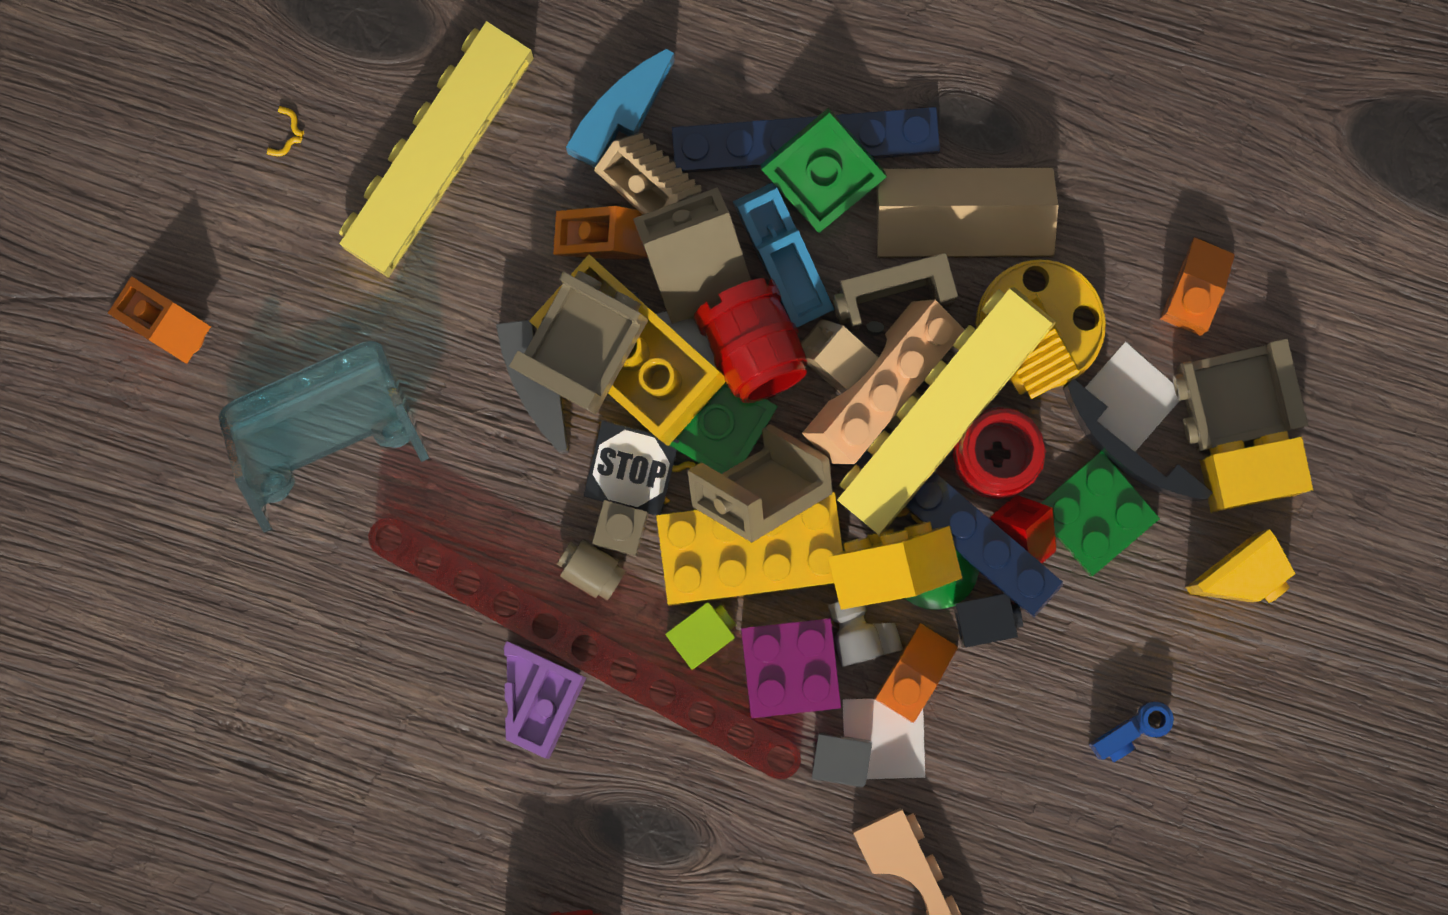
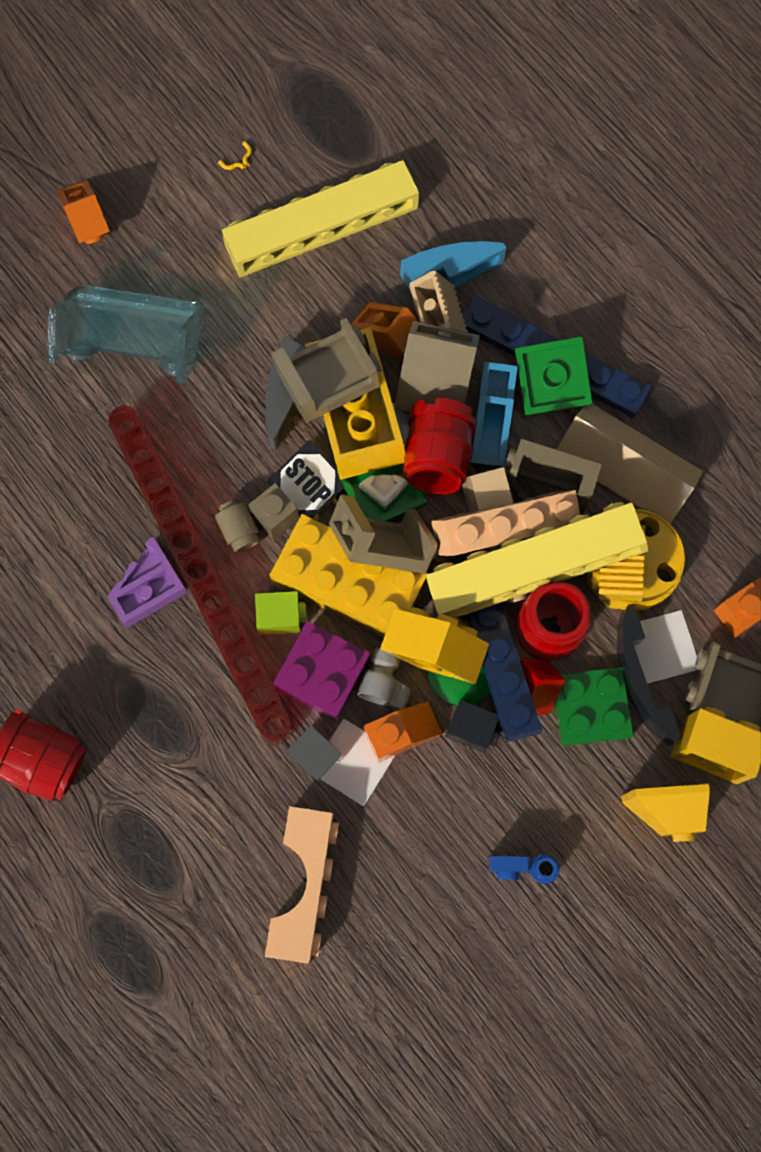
camera: 30 degrees right, 10 degrees down
none -> white tile [359,475,408,509]

